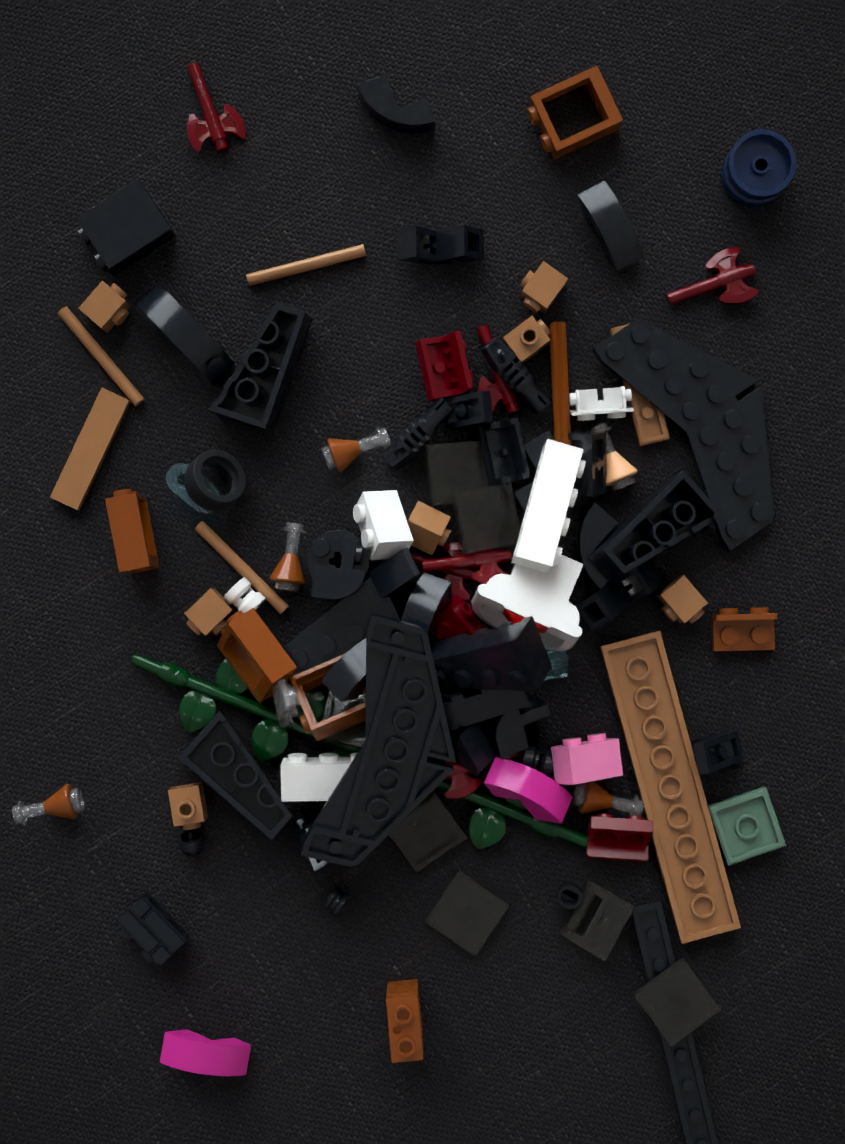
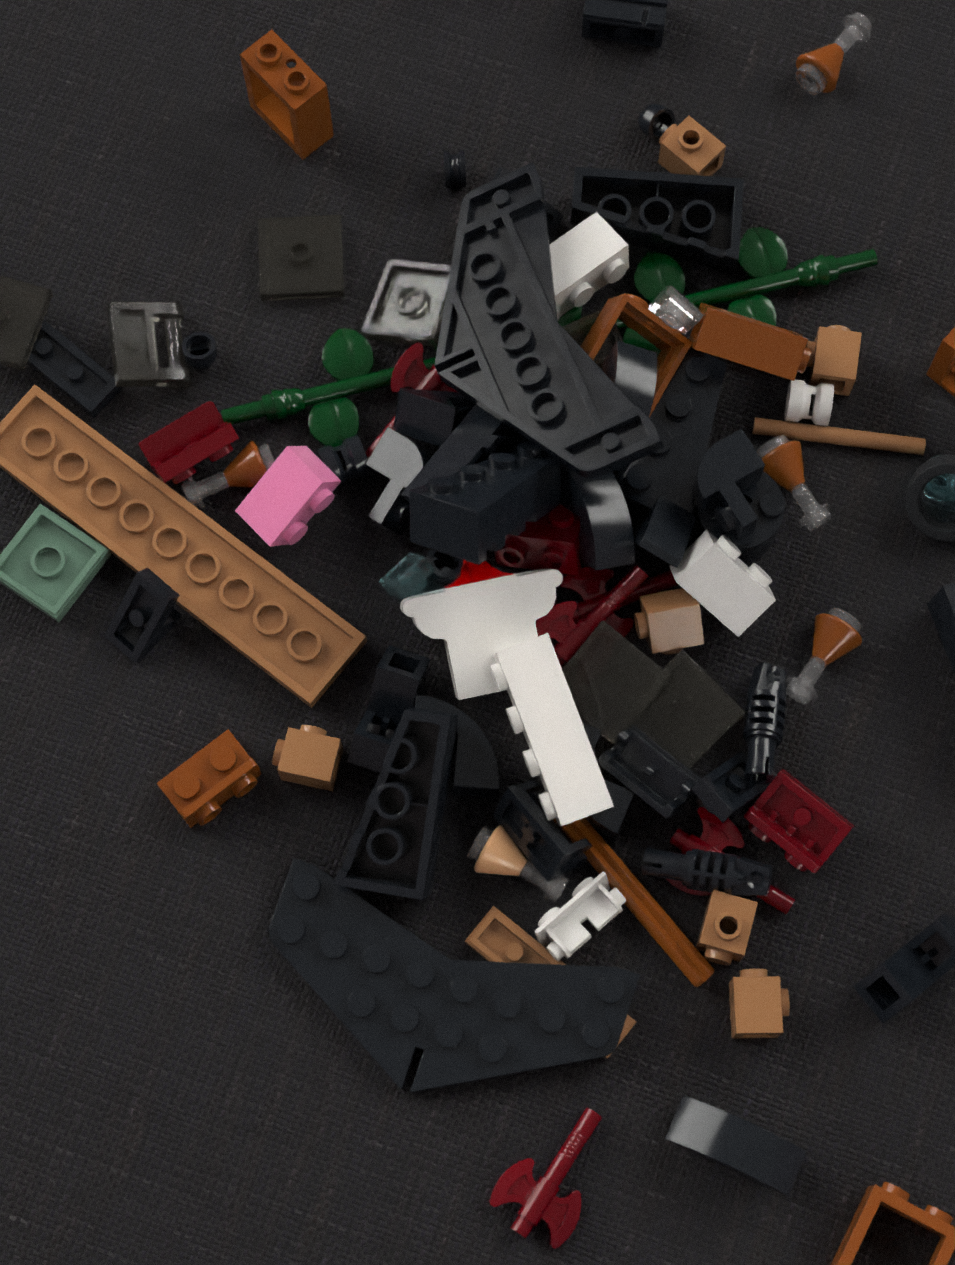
camera: 145 degrees right, 15 degrees down
dark pink brick [484,757,573,824] -> none

